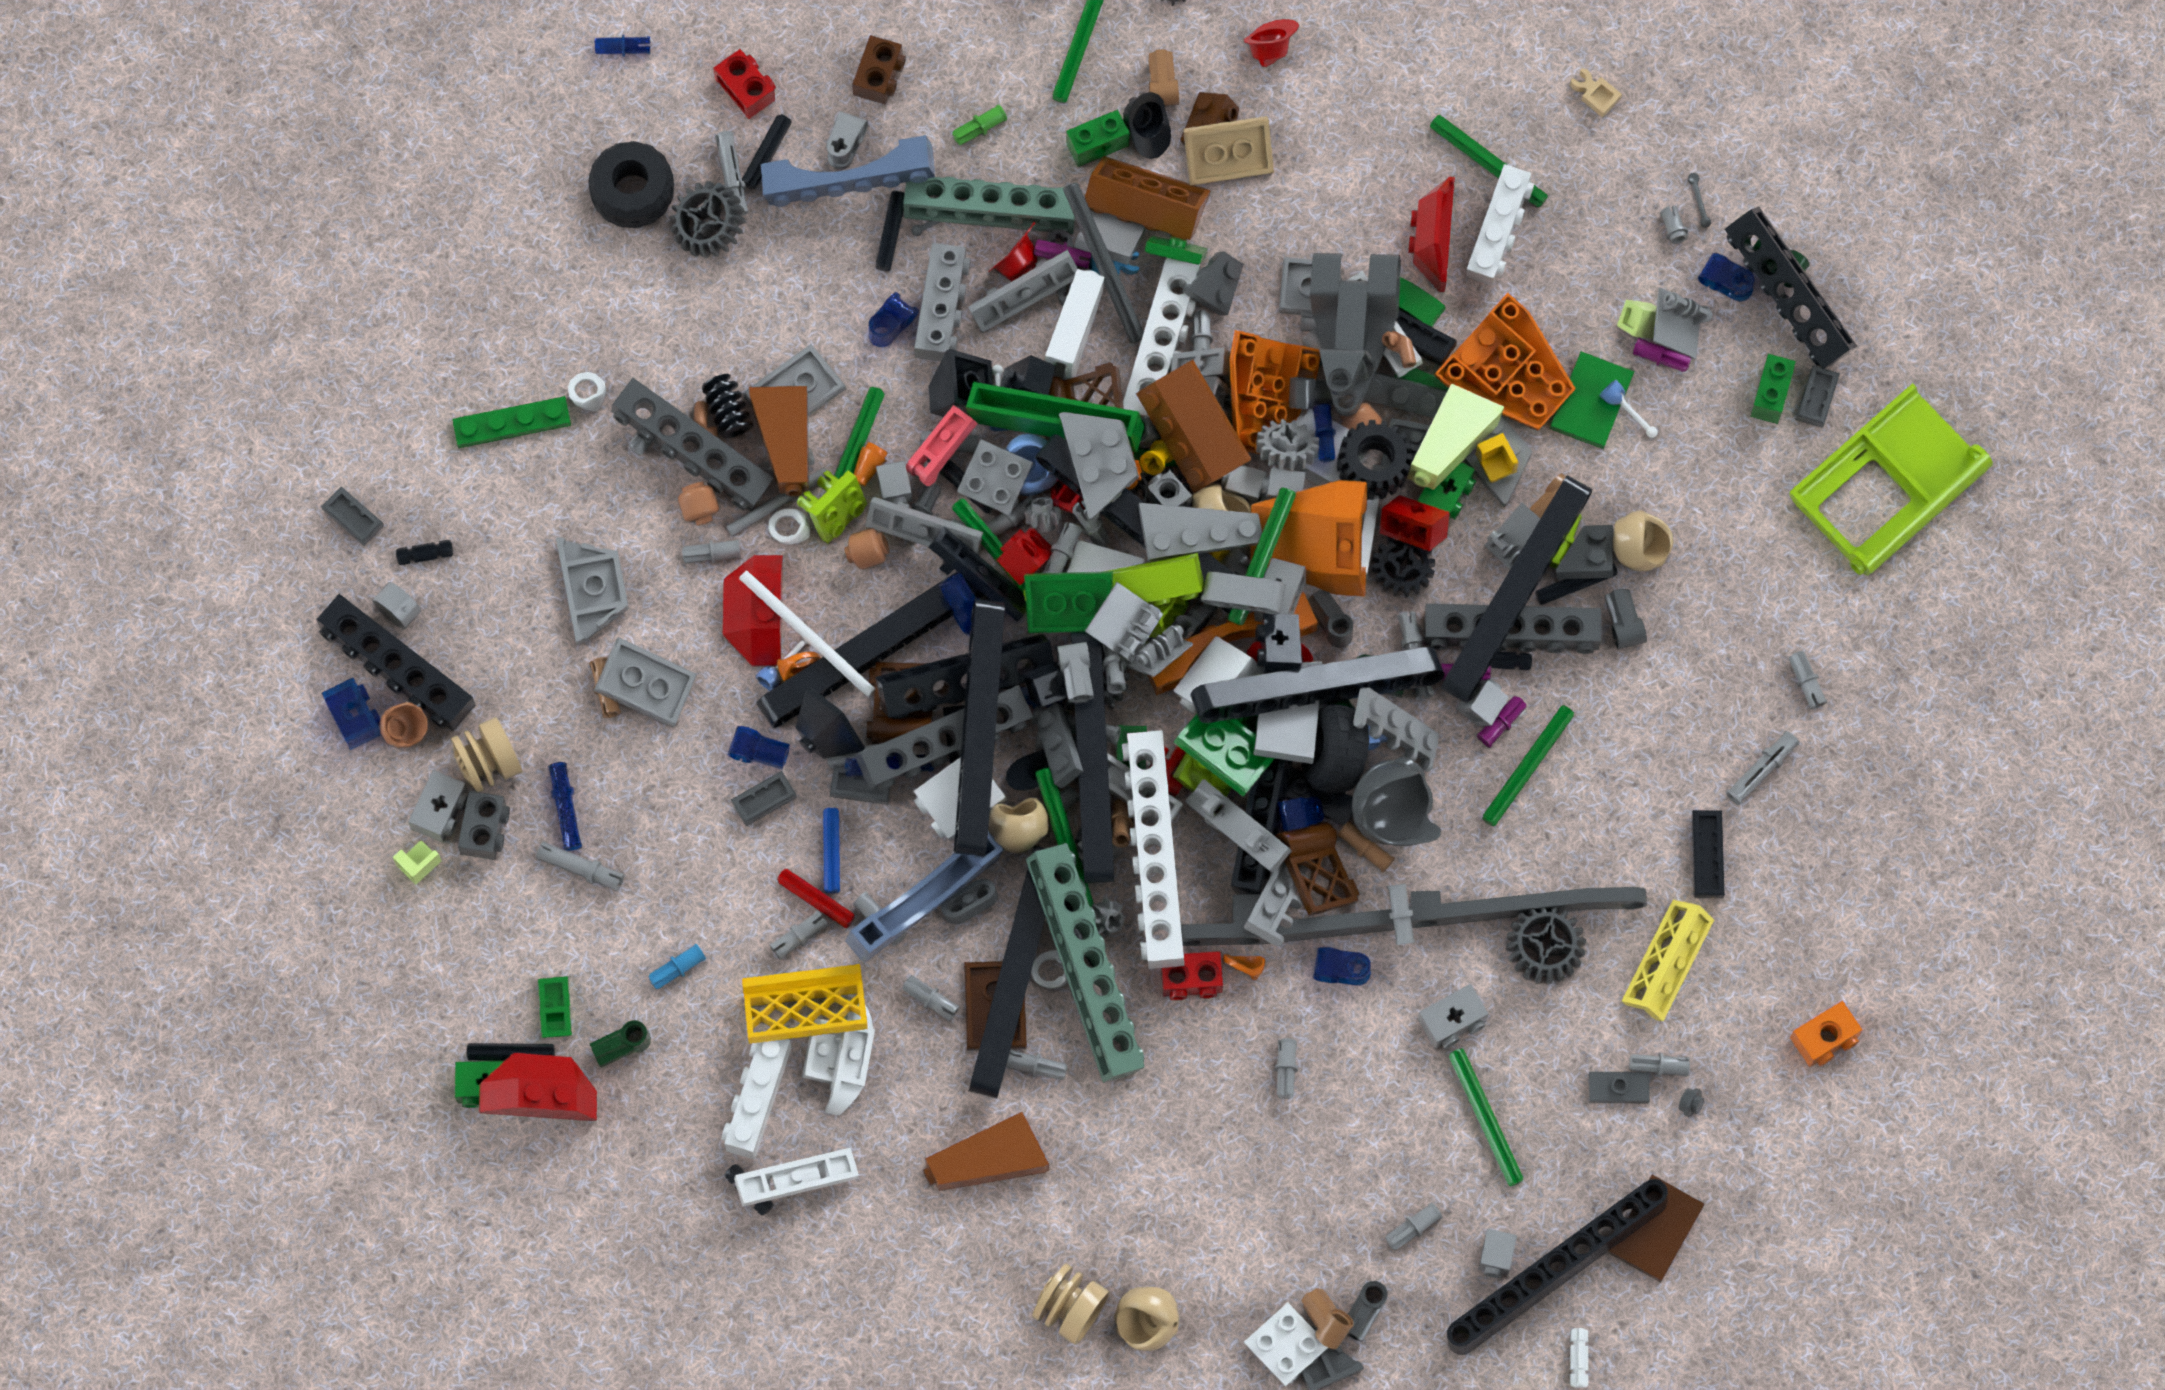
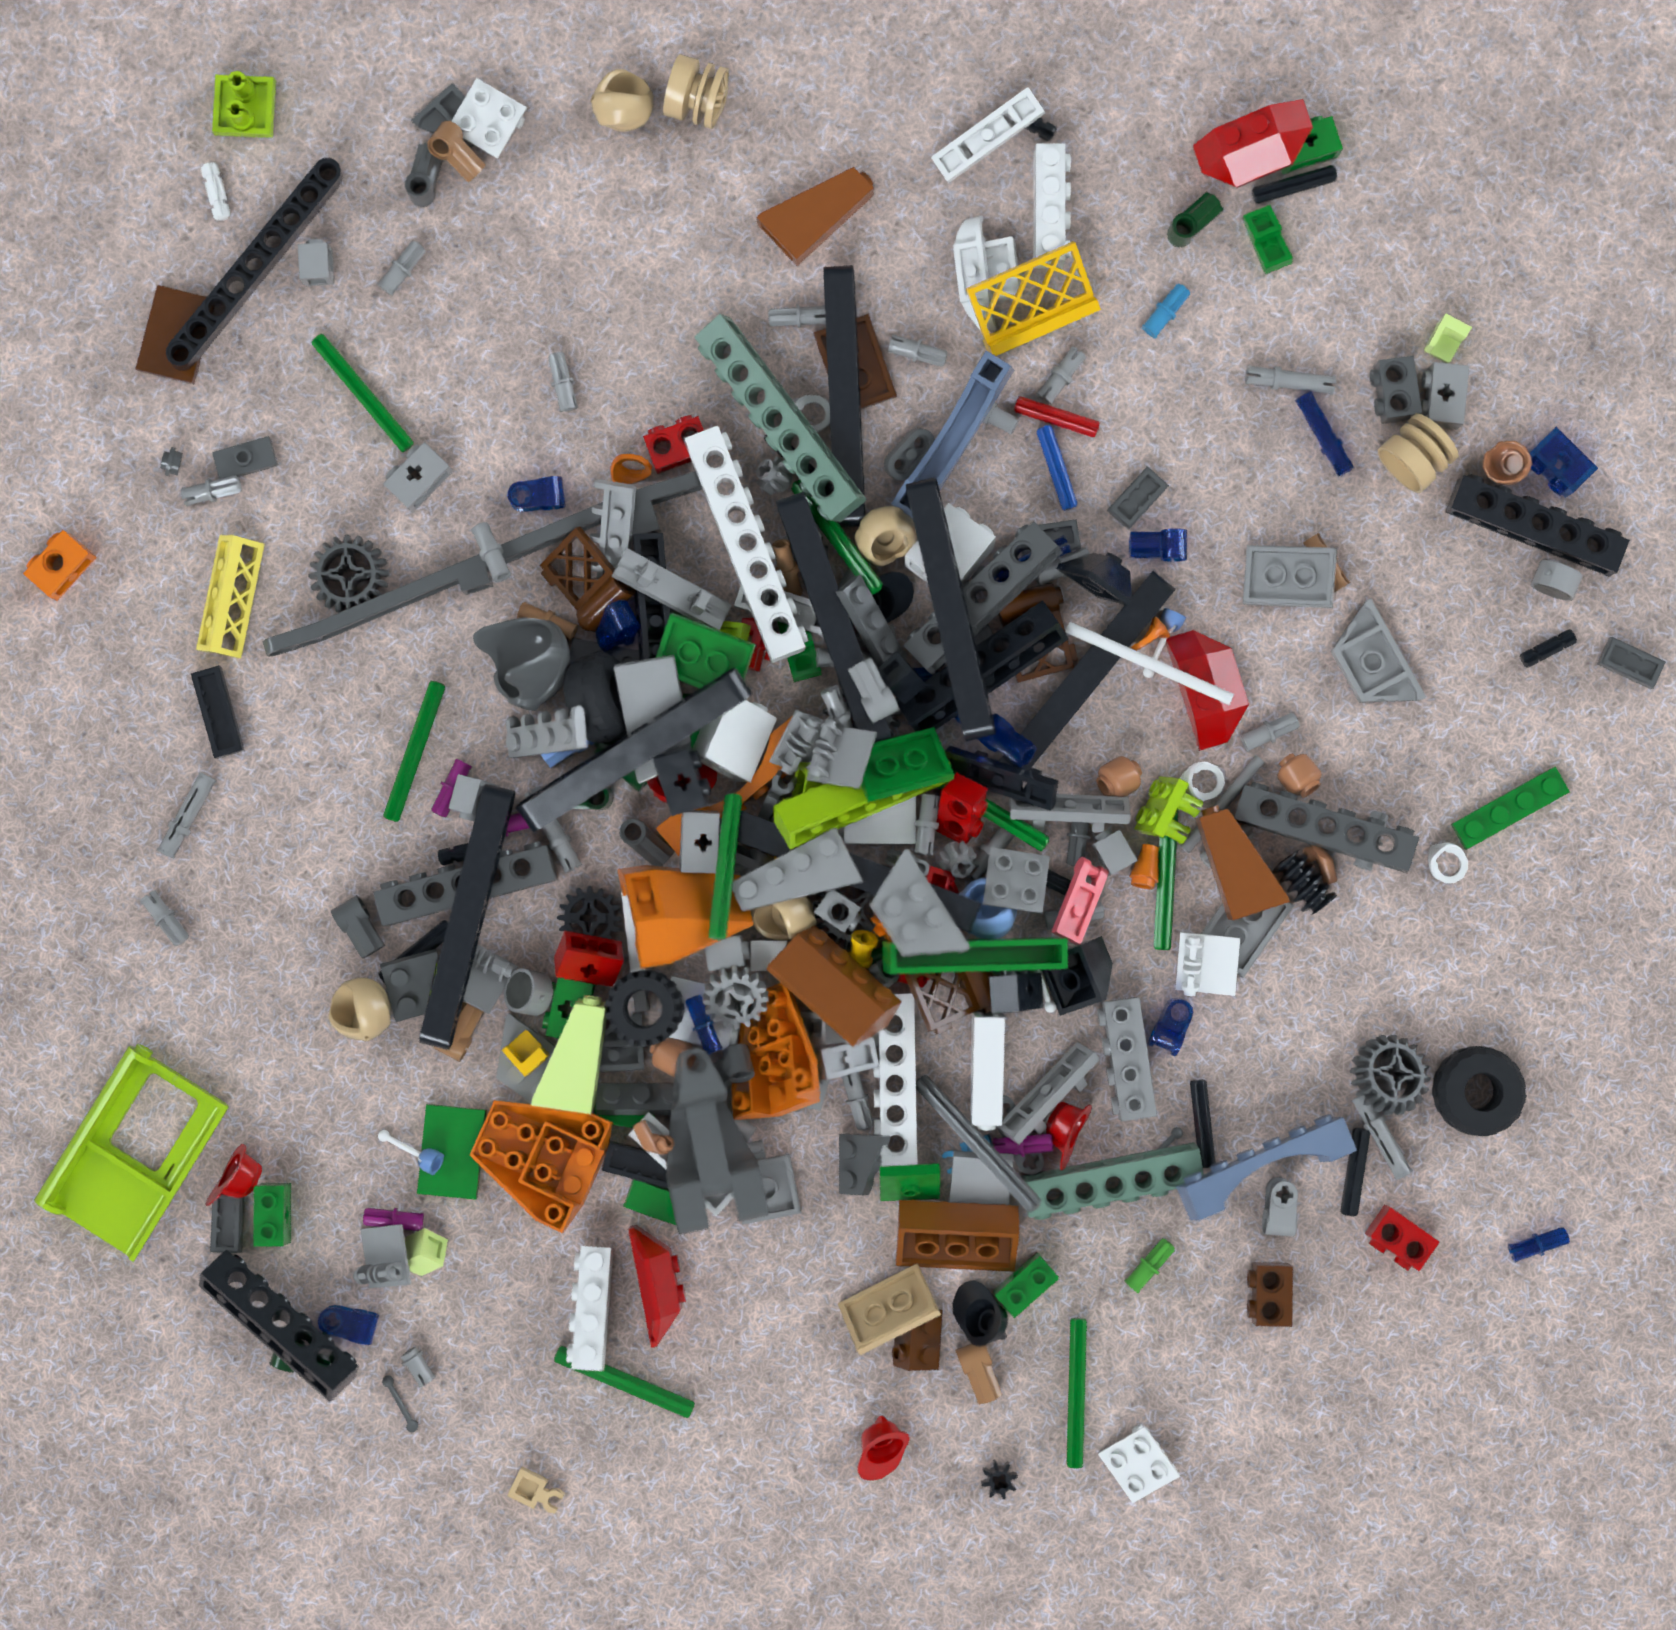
camera: 165 degrees right, 15 degrees up
light grey beam [1201,572,1286,614] -> none
none -> red piece [205,1144,262,1206]
none -> light grey piece [504,968,553,1016]
none -> white hinge [1176,932,1240,996]

